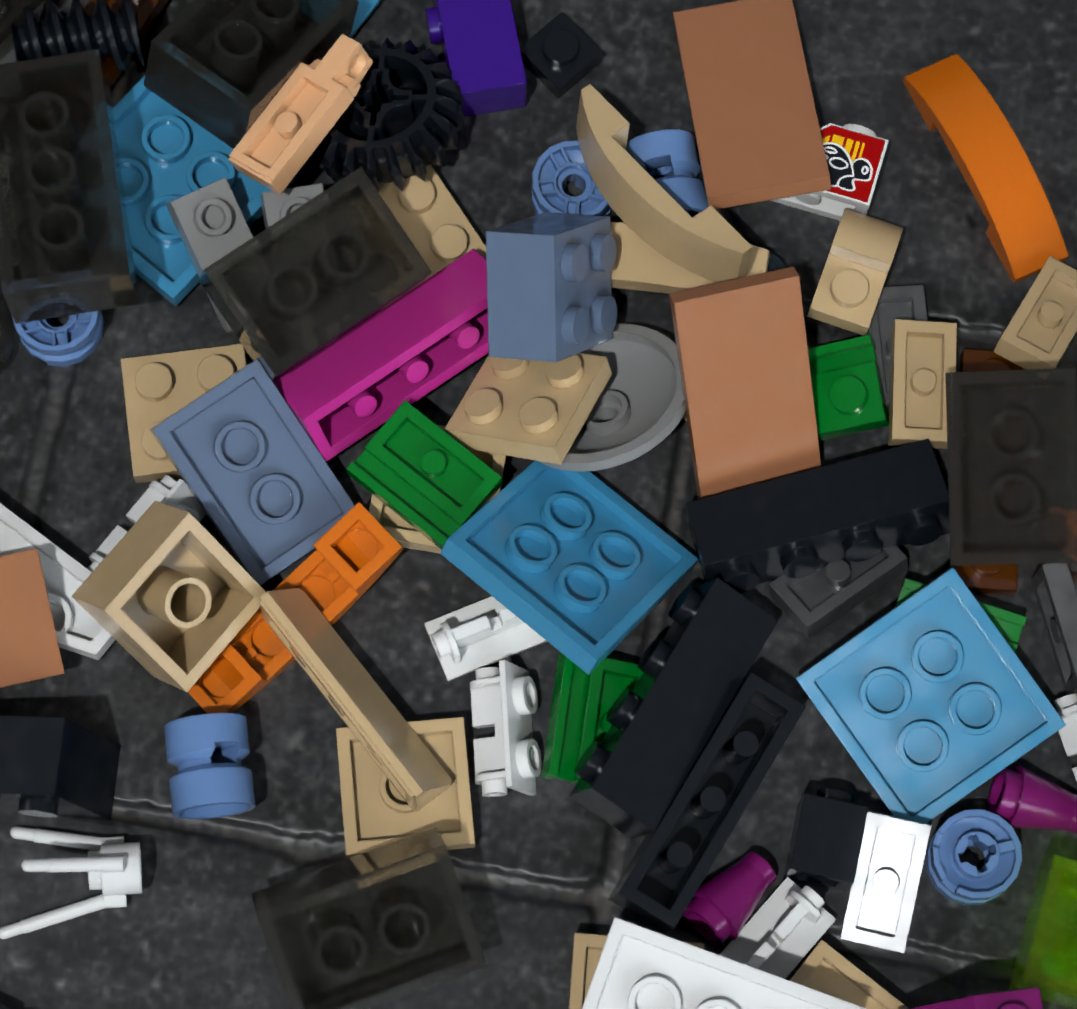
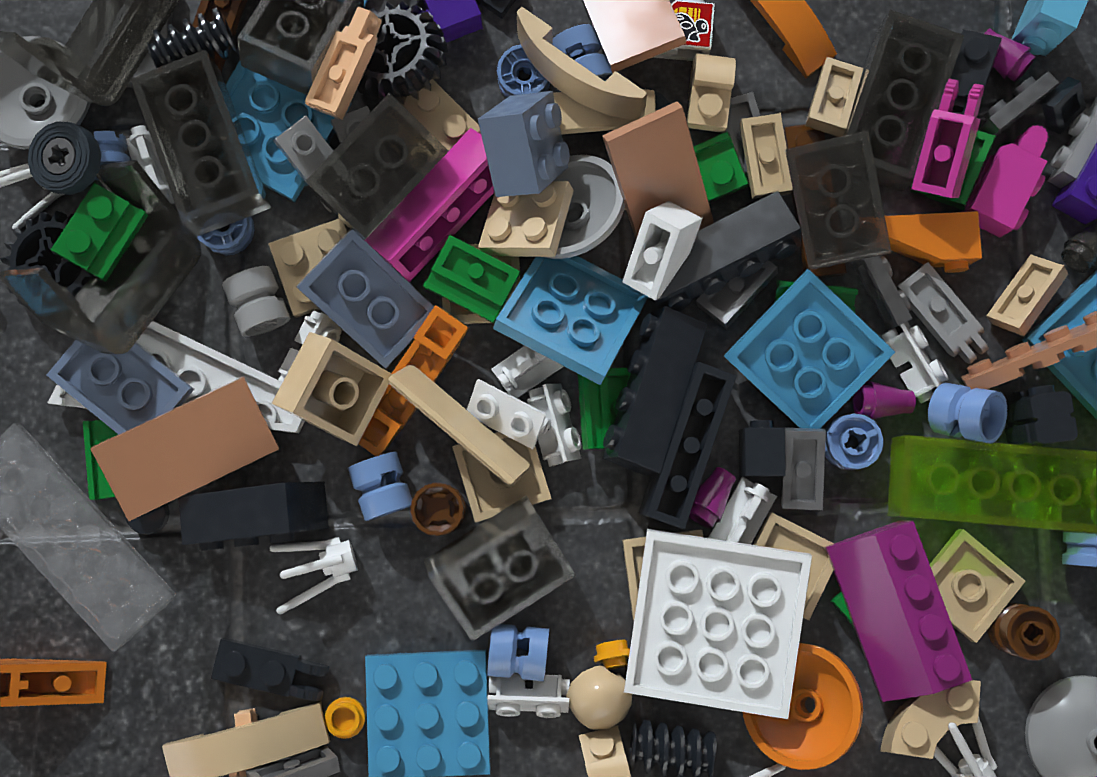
camera: 10 degrees left, 10 degrees up
none -> light grey wheel [222,266,291,337]
none -> reddish brown wheel [410,483,467,536]
none -> white hinge [467,379,551,449]
none -> white slope [622,201,703,300]

